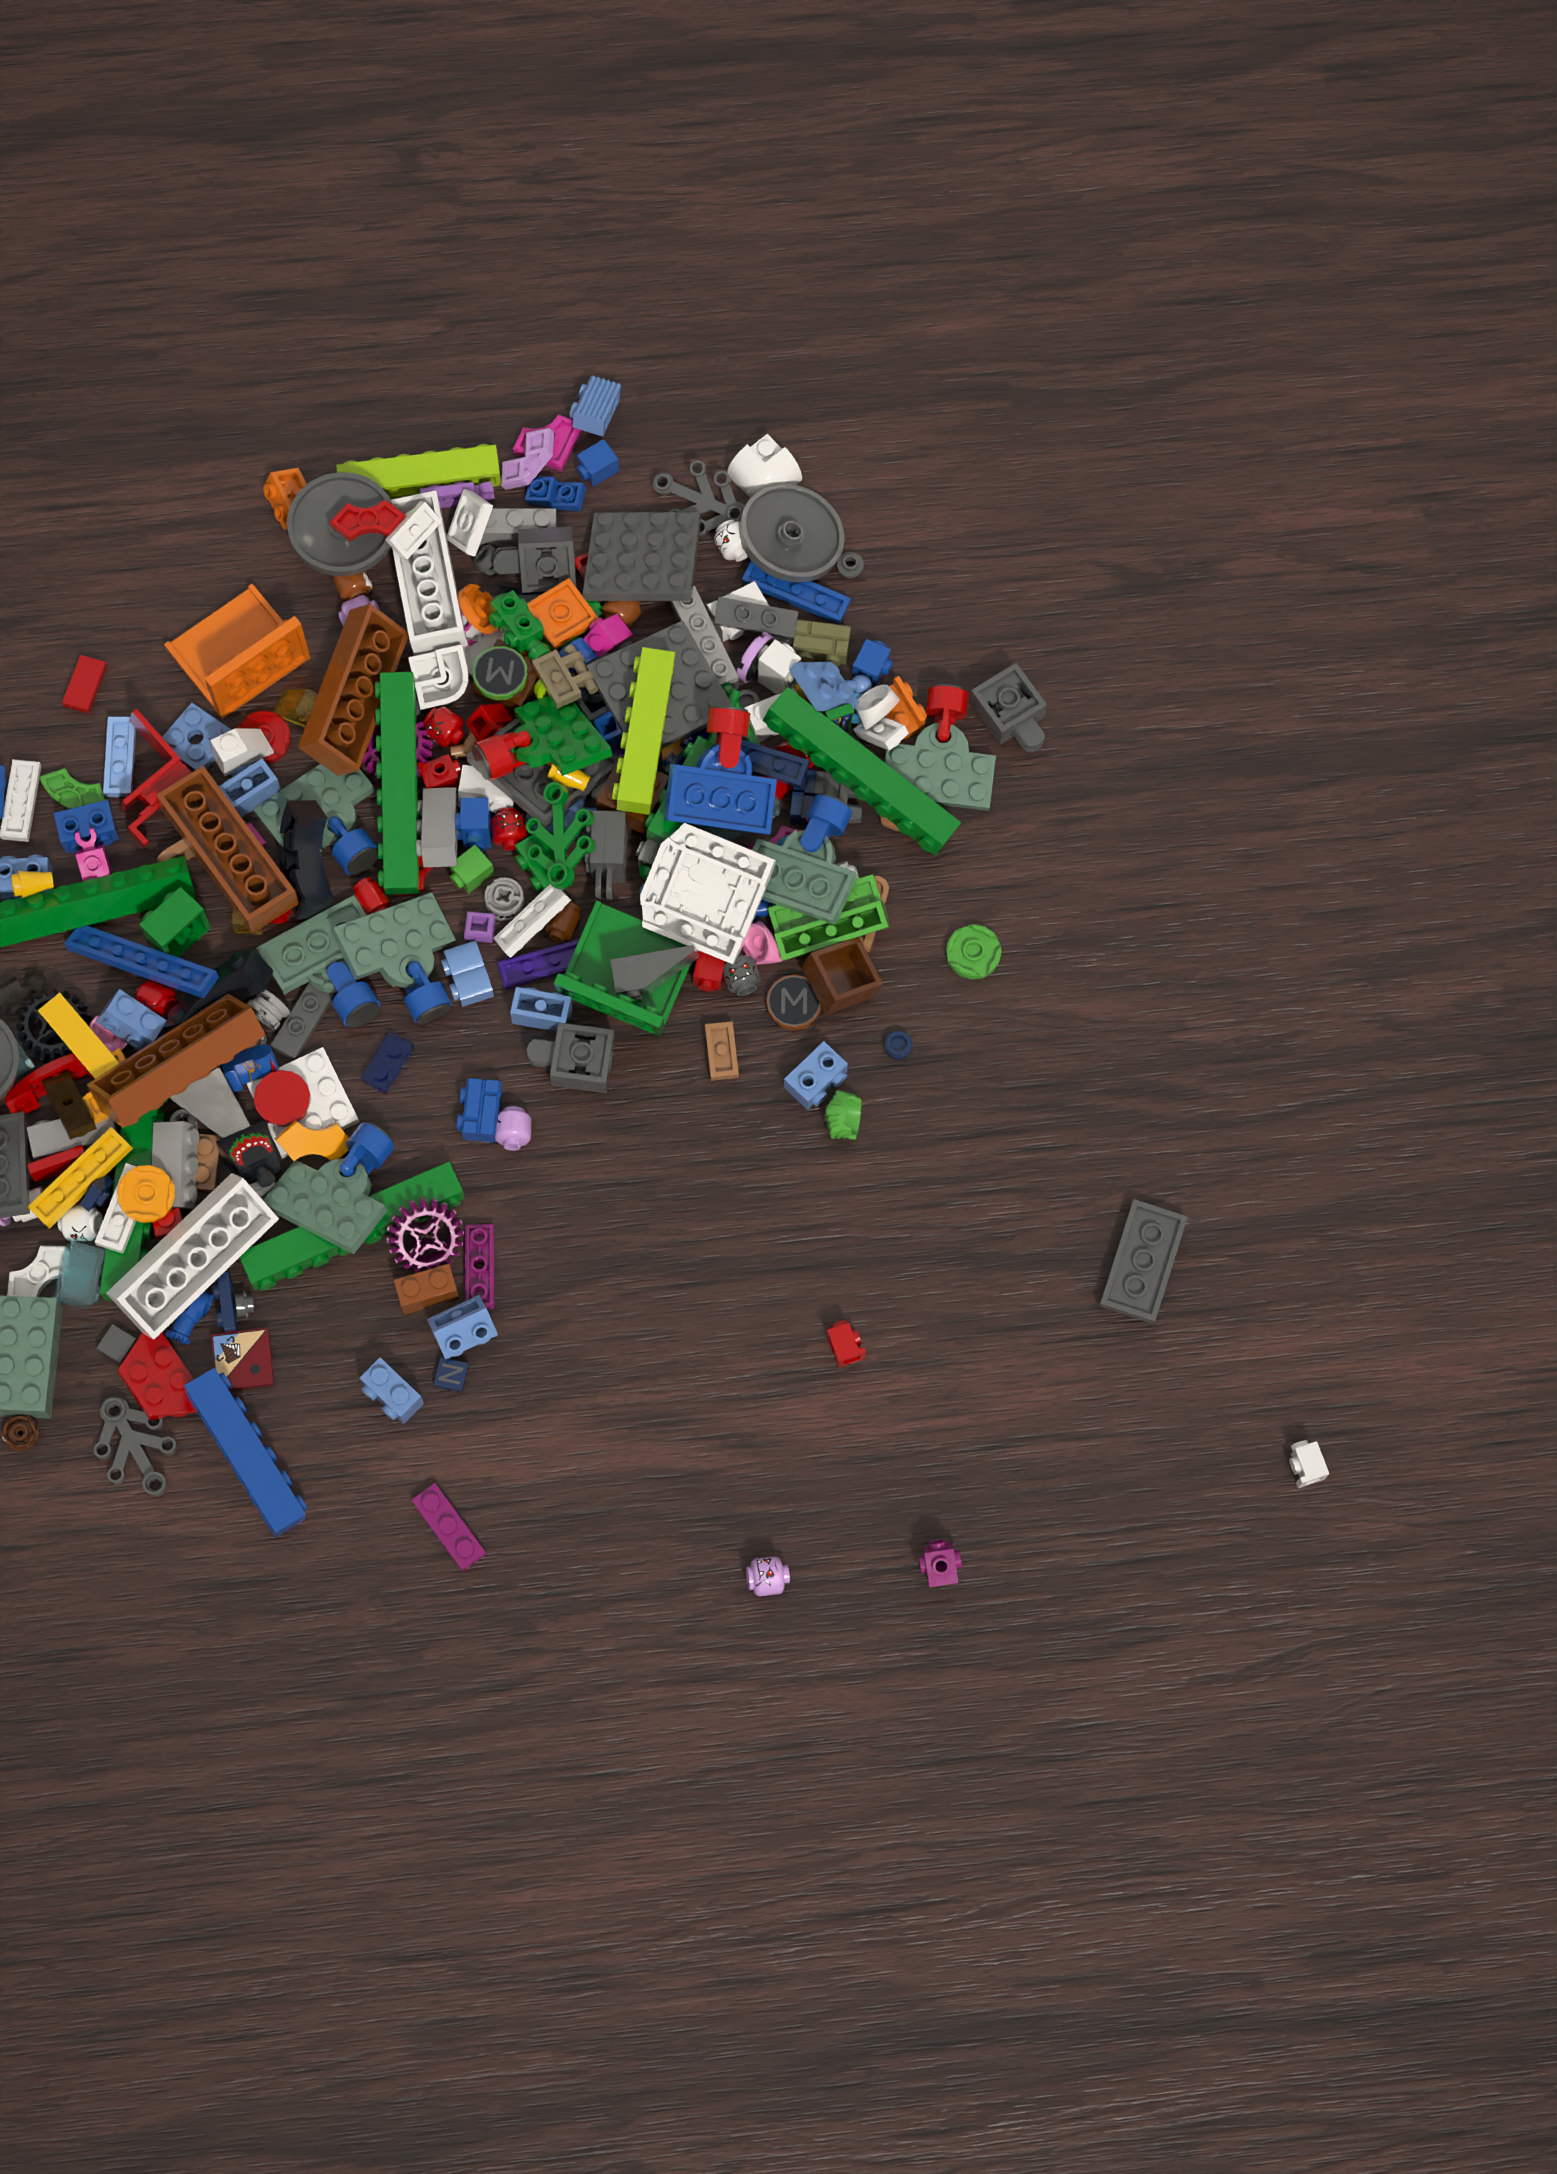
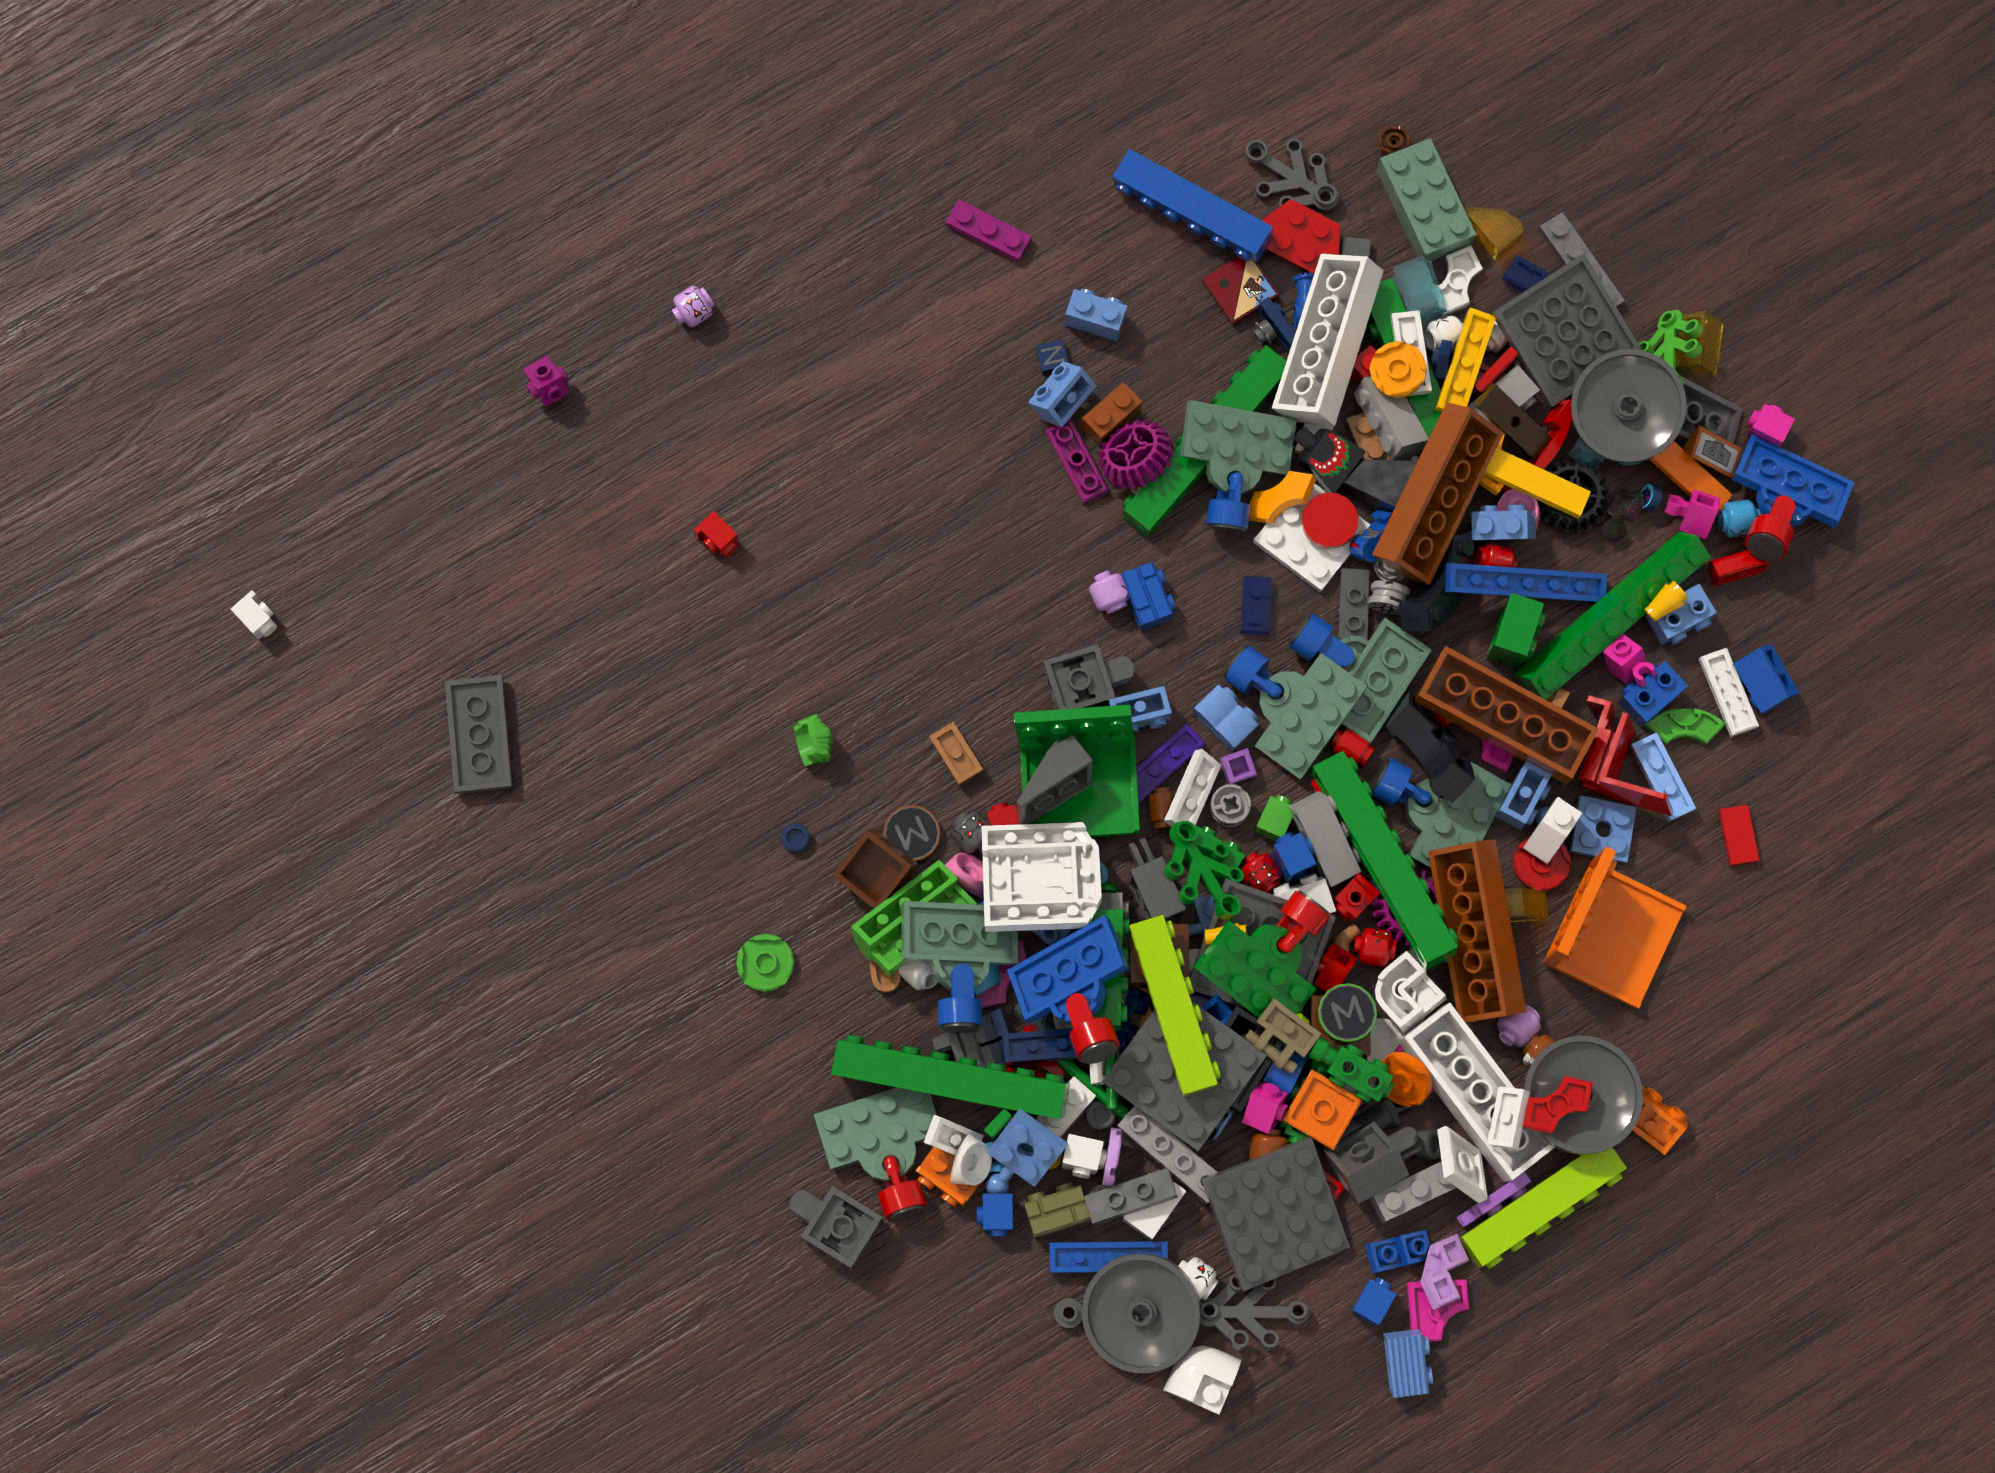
camera: 155 degrees right, 5 degrees up
medium blue brick [784,1041,848,1110] -> none

